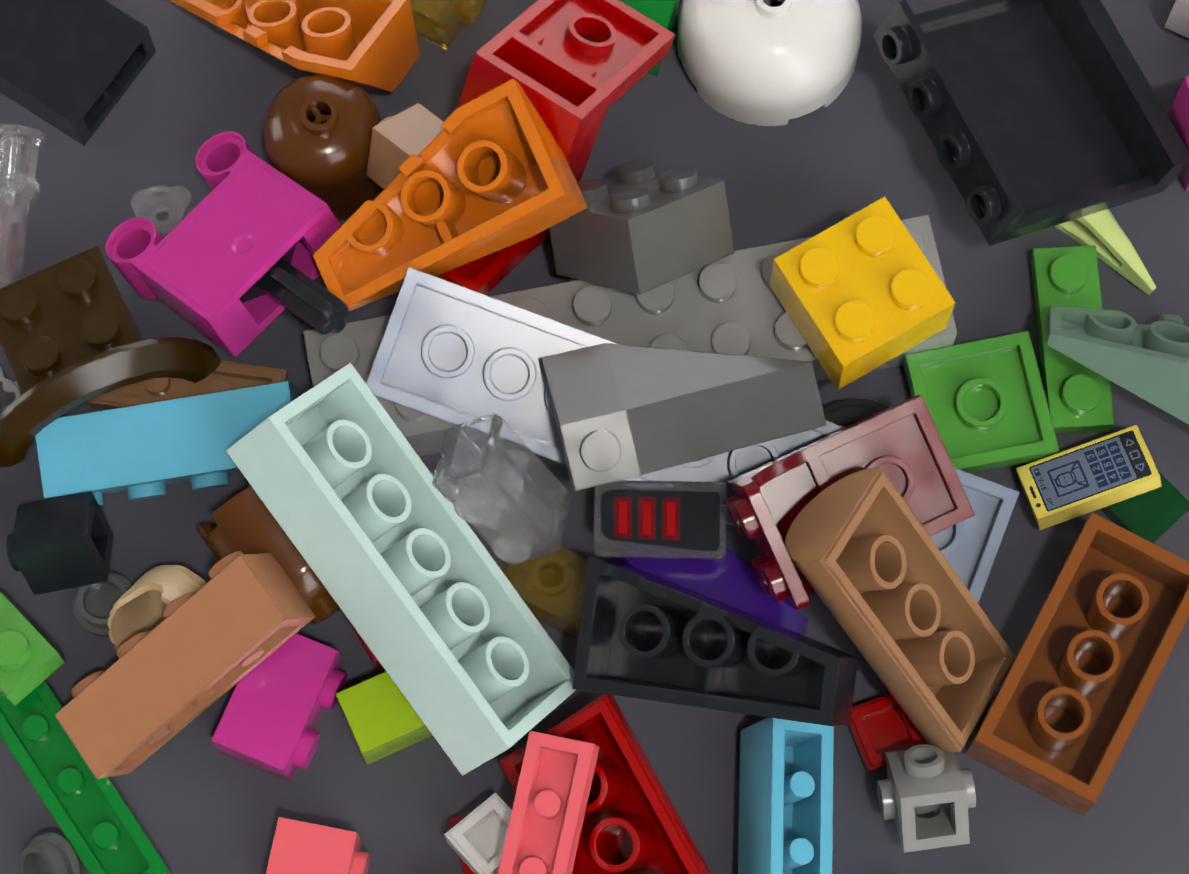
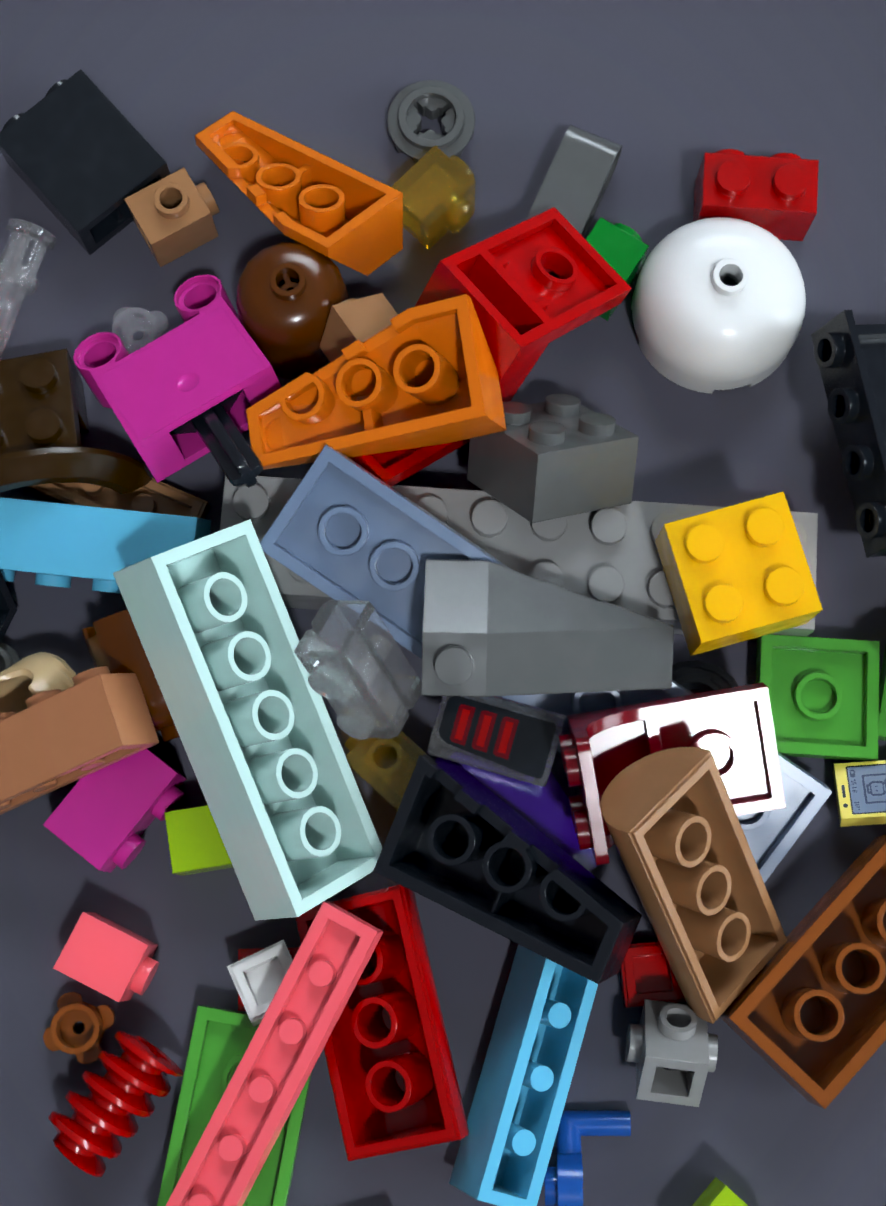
camera: 15 degrees right, 5 degrees up
none -> medium nougat brick [124,167,220,267]

